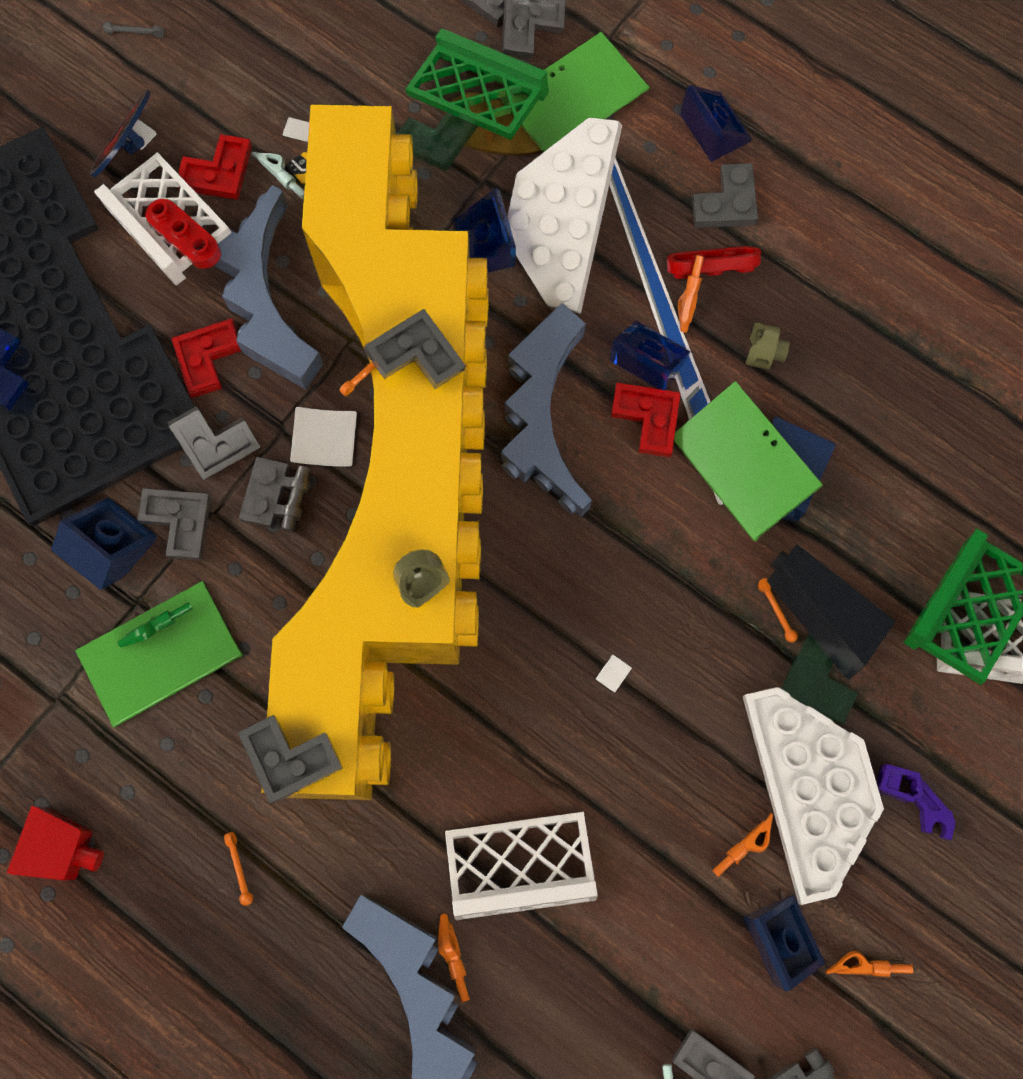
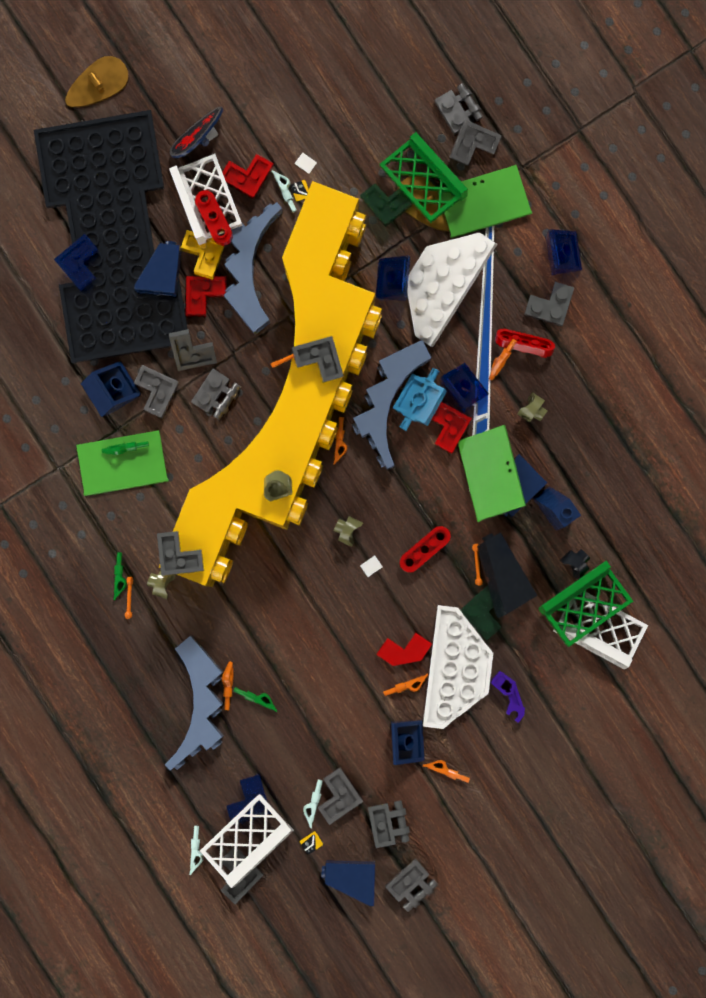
camera: 25 degrees right, 10 degrees up
red torso [7,806,104,880] -> none
dark grey hinge [103,22,165,38] -> none
white sticker [290,407,357,466] -> none
white fence [445,812,598,920] -> none
none -> green hand [113,552,127,600]
none -> dark blue slope [134,241,182,297]
none -> olive piece [147,570,176,599]
none -> yellow plate [181,230,224,280]
none -> green hand [233,687,277,712]
none -> orange hand [333,417,348,465]
none -> olive piece [333,516,363,547]
none -> red tile [376,632,432,666]
none -> dark azure plate [393,368,447,431]
none -> red plate [400,526,451,573]
none -> dark blue slope [533,487,581,531]
none -> black piece [559,549,590,580]

